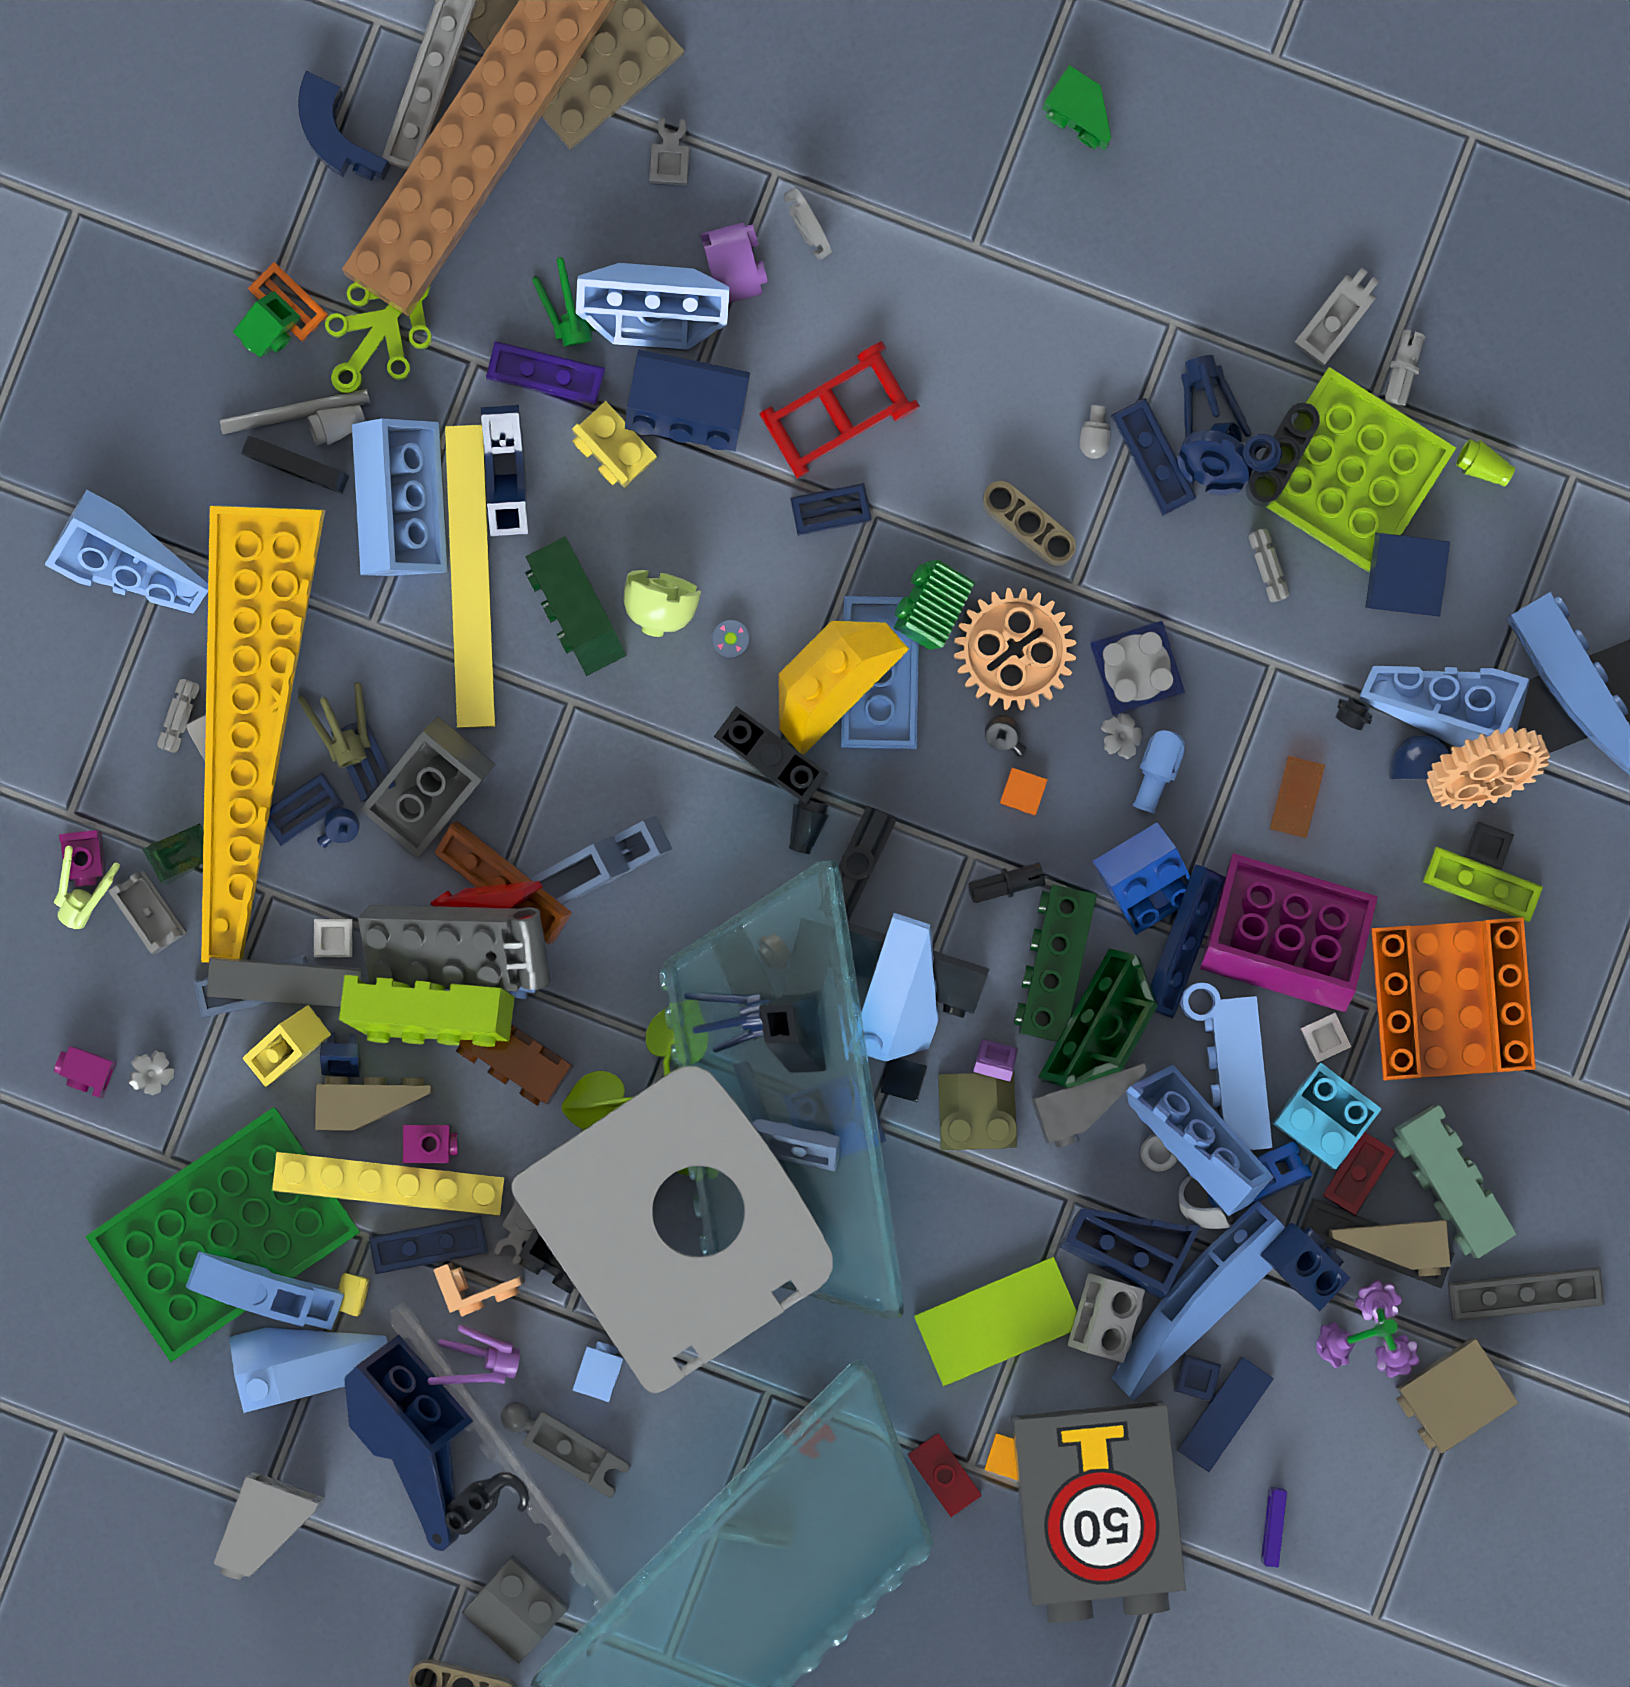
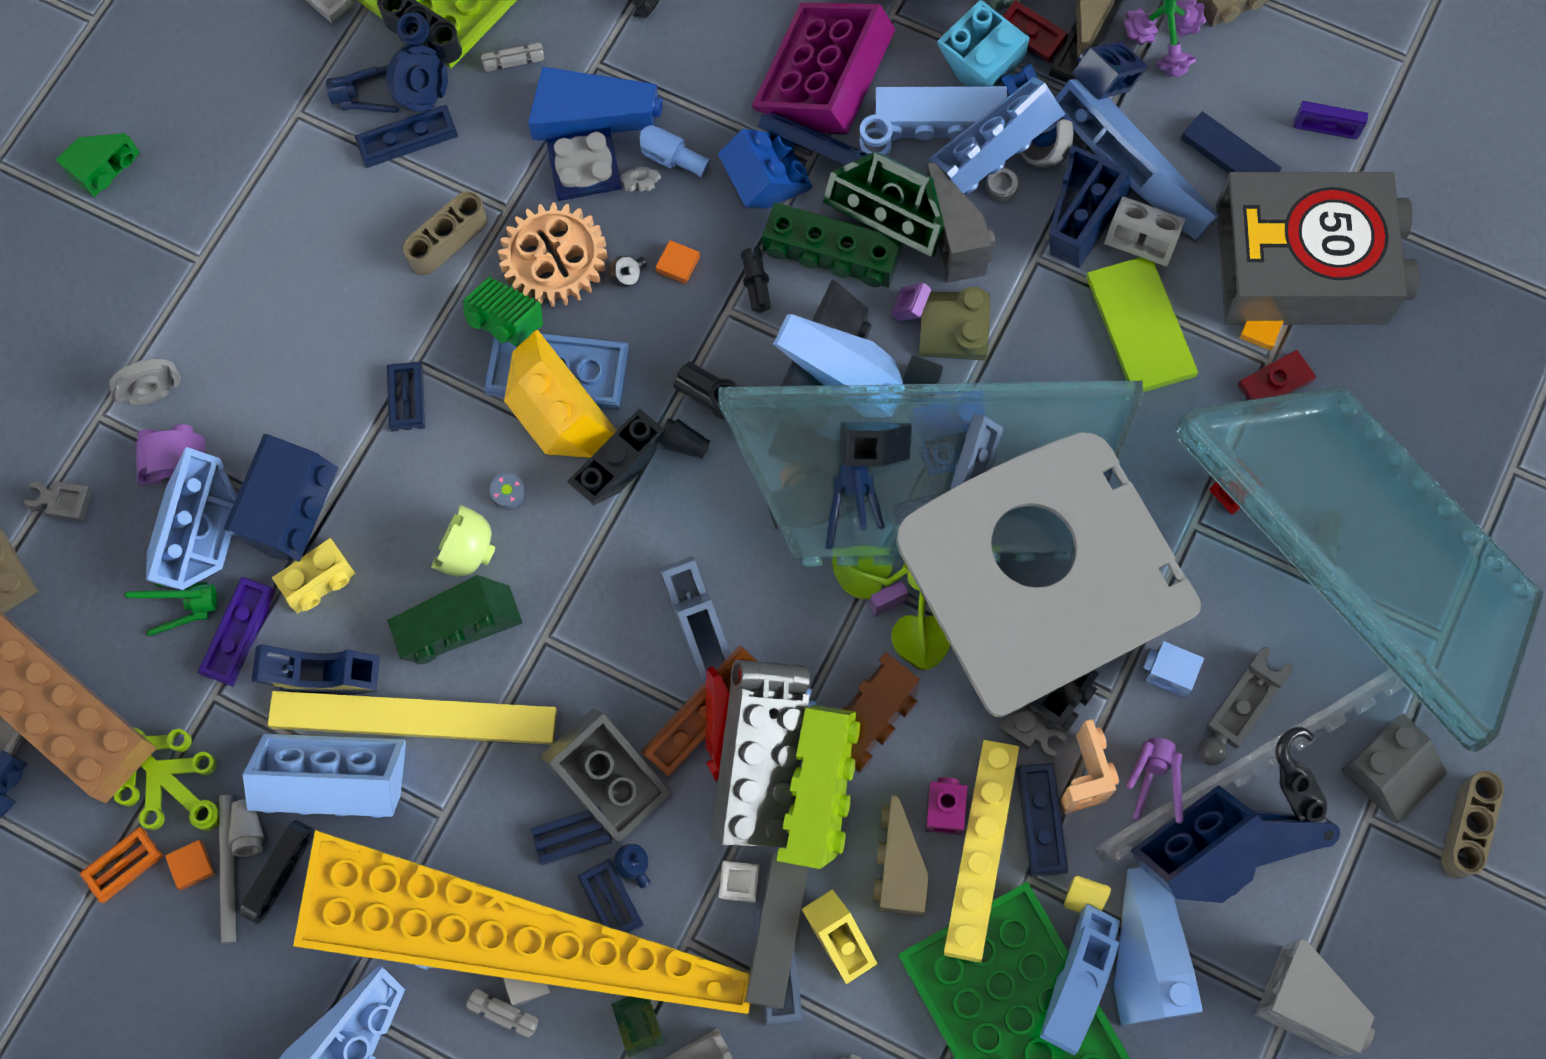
camera: 75 degrees left, 15 degrees down
green brick [233,291,301,358] -> none
olive plant [298,682,371,768] -> none
dark blue tile [320,1032,361,1077] -> none
red piece [759,341,920,479] -> none
light grey cylinder [1080,405,1111,459] -> none
dark blue tile [1174,1354,1221,1402] -> none
clear orange plate [1269,756,1325,839] -> none
white tile [1300,1013,1351,1063] -> none
none -> orange tile [165,840,216,891]
none -> blue slope [528,67,663,141]
none -> medium lavender tile [870,582,908,617]

